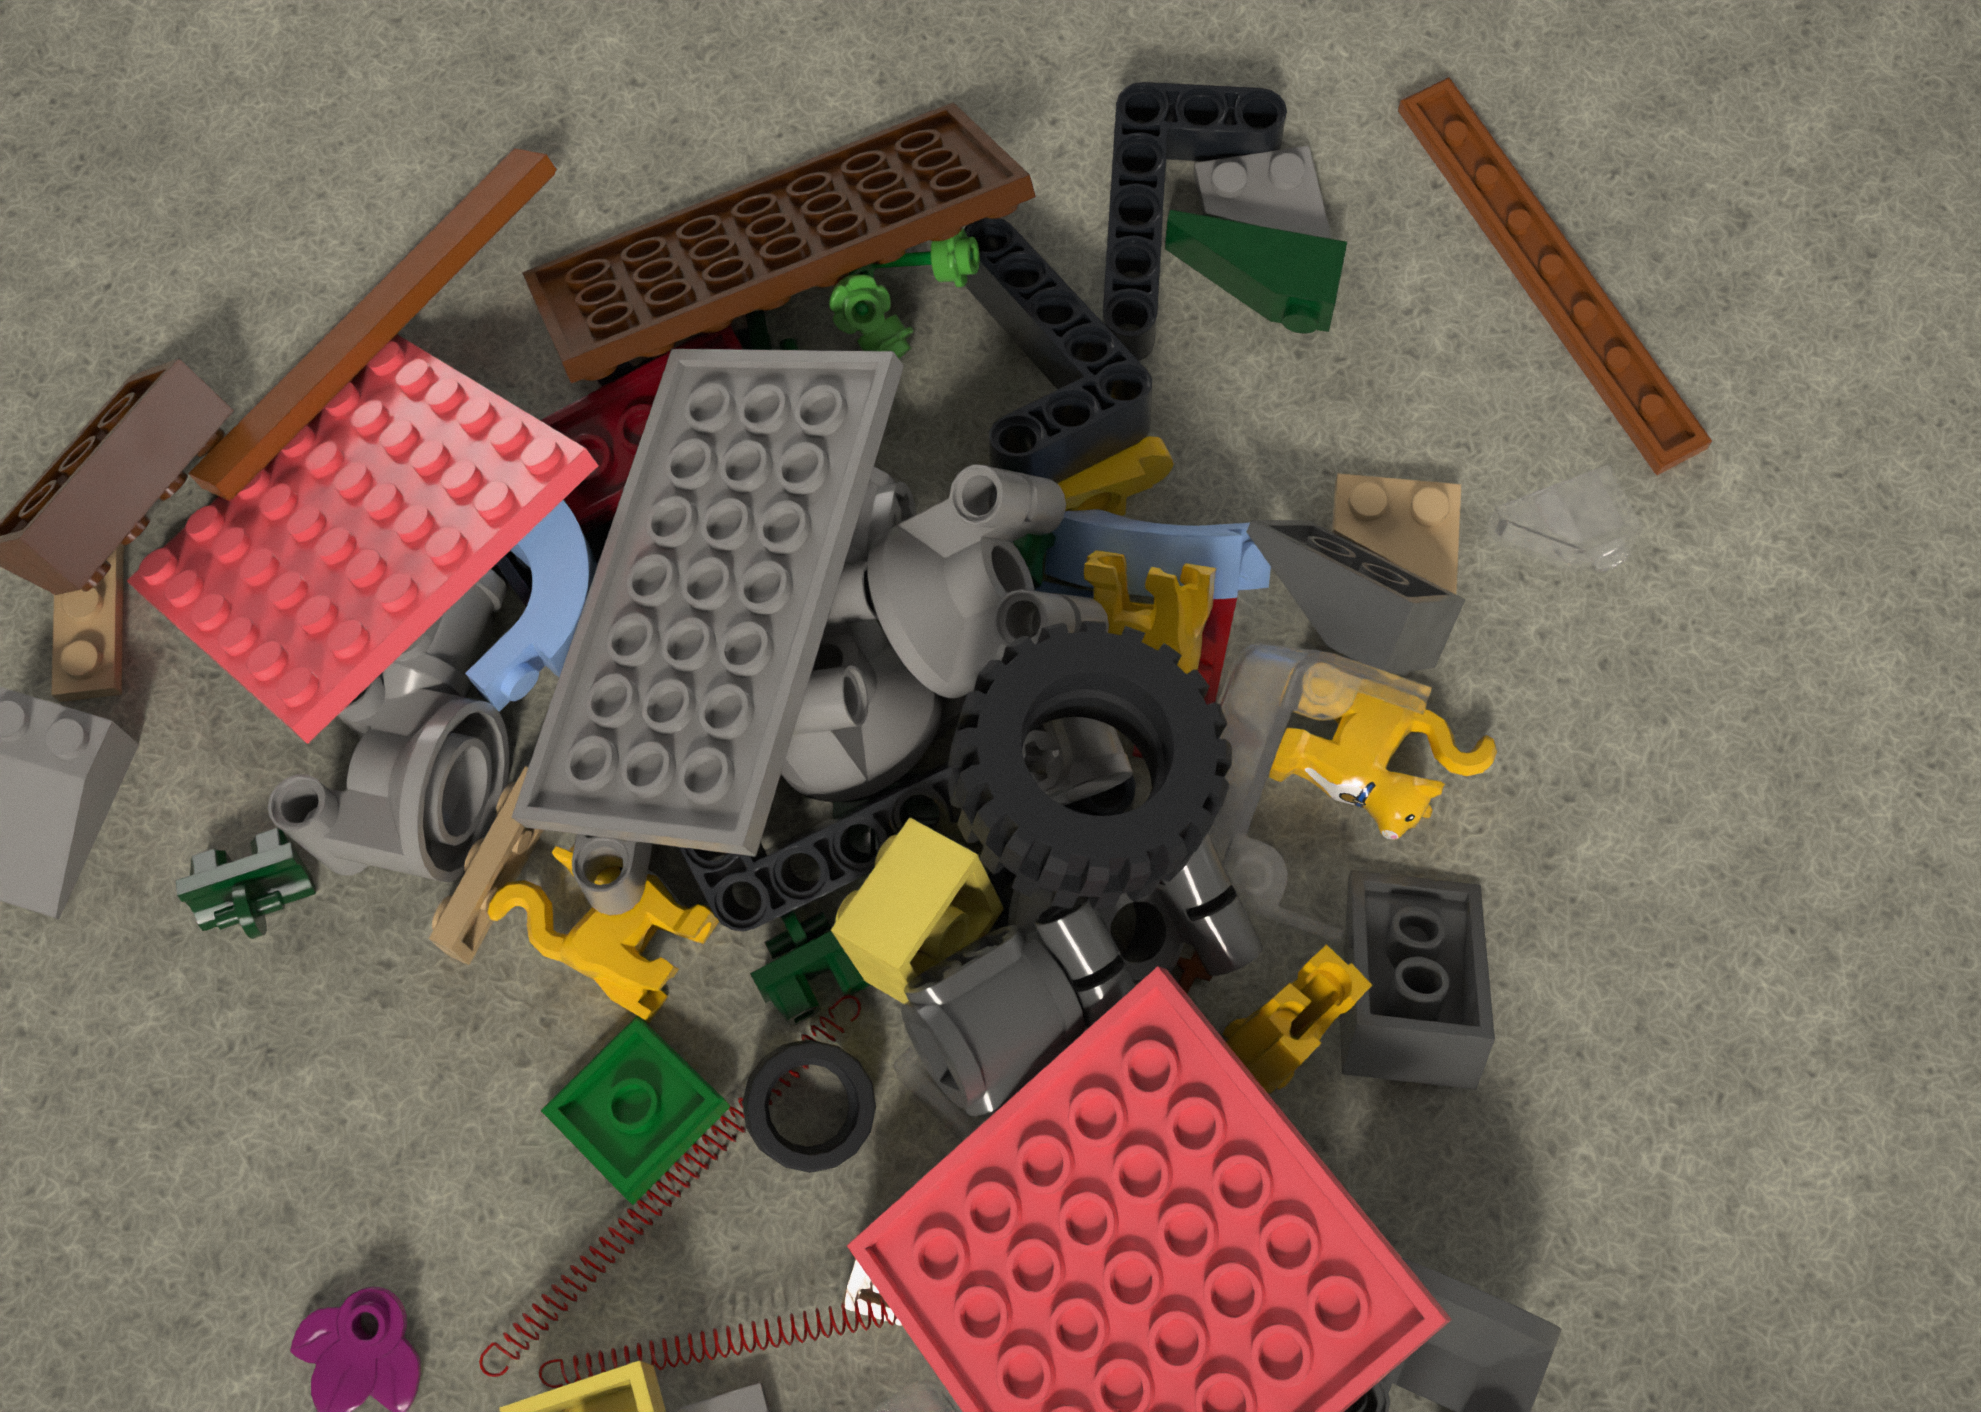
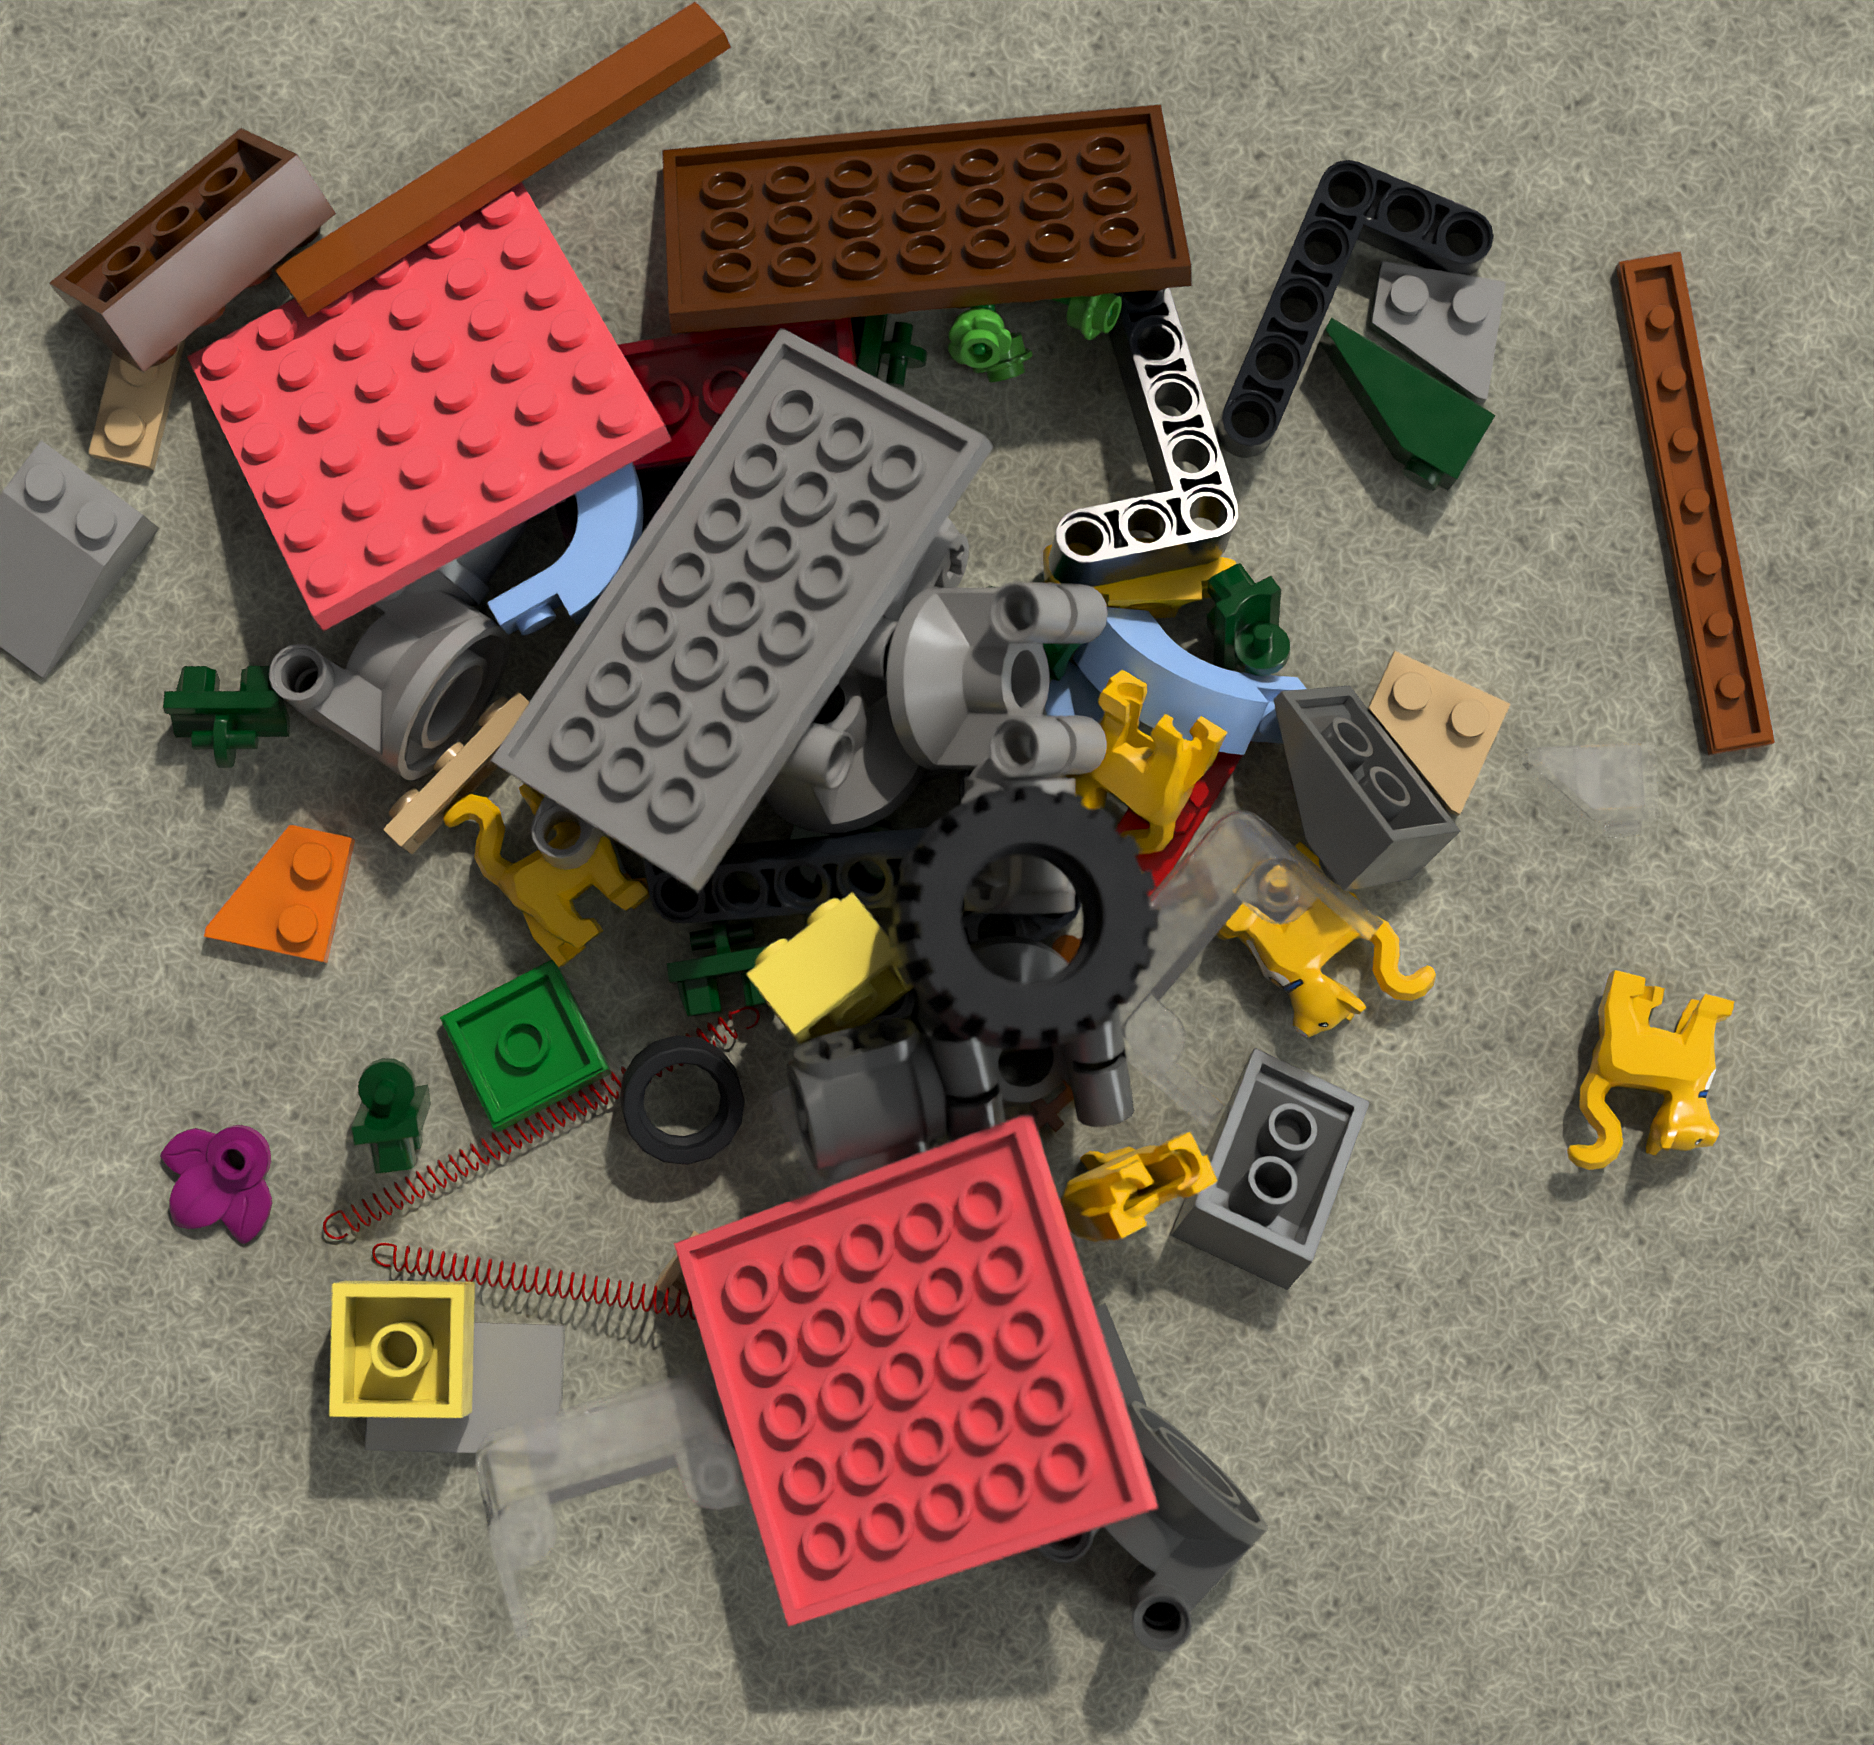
camera: 15 degrees right, 15 degrees up
none -> orange wing [204,825,355,963]
none -> dark green hips [351,1058,431,1174]
none -> dark green hips [1206,563,1290,676]
none -> yellow animal [1567,970,1734,1170]

